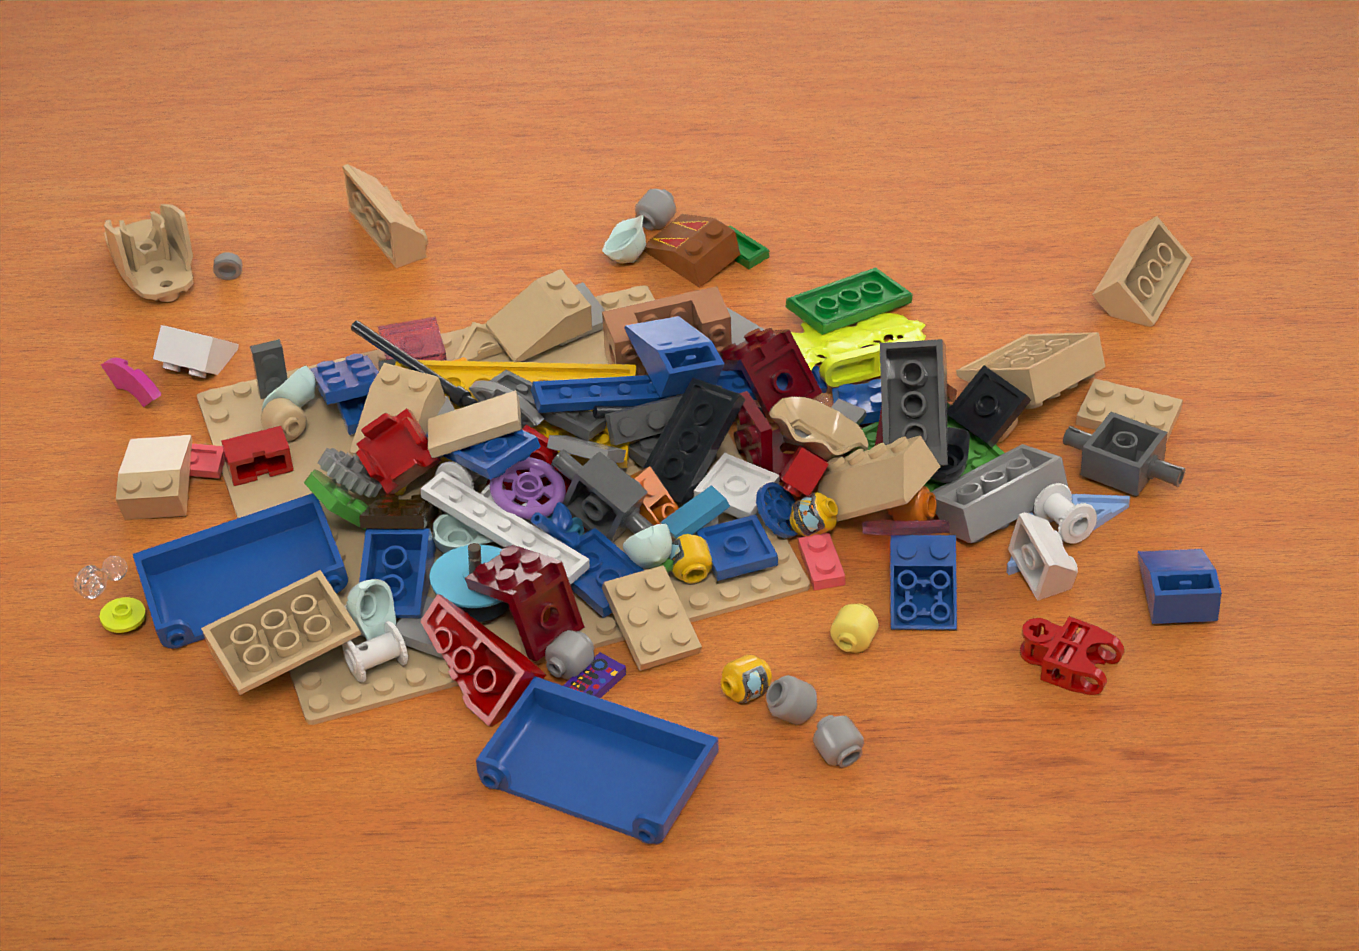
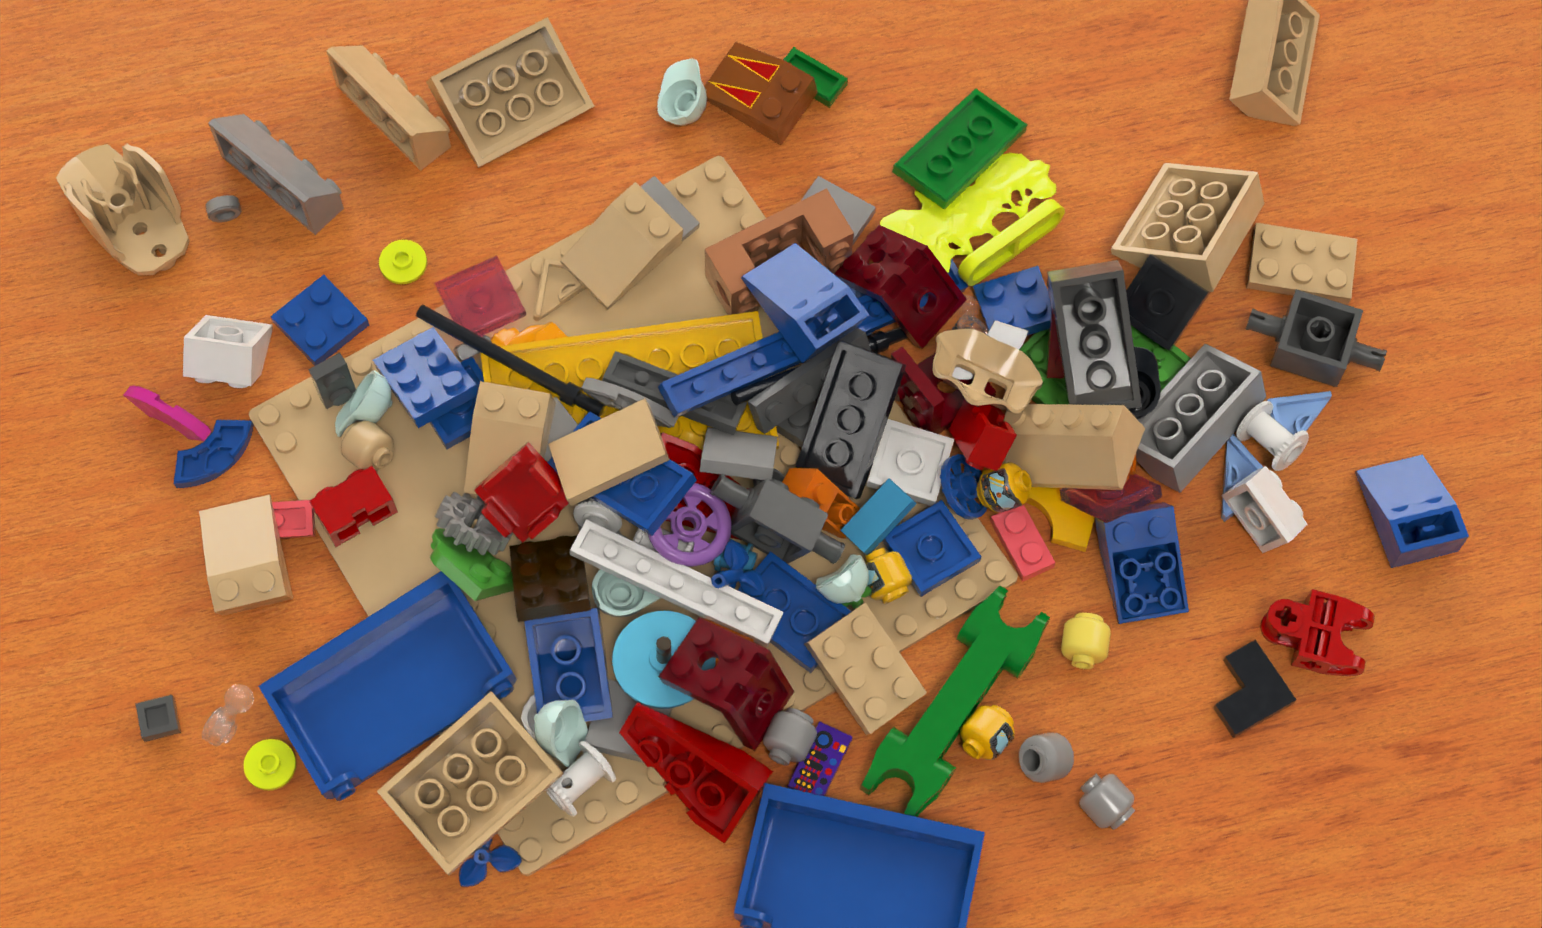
camera: 15 degrees left, 25 degrees up
light grey head [635,189,676,230] -> none
none -> dark grey plate [136,695,181,742]
none -> blue tile [174,420,254,488]
none -> light grey slope [208,114,344,235]
none -> blue plate [271,275,369,366]
none -> neon yellow piece [379,240,427,284]
none -> tan slope [426,17,594,168]
none -> blue plant [459,838,522,887]
none -> green piece [860,585,1050,817]
none -> yellow tile [1027,487,1095,552]
none -> black tile [1213,639,1296,738]

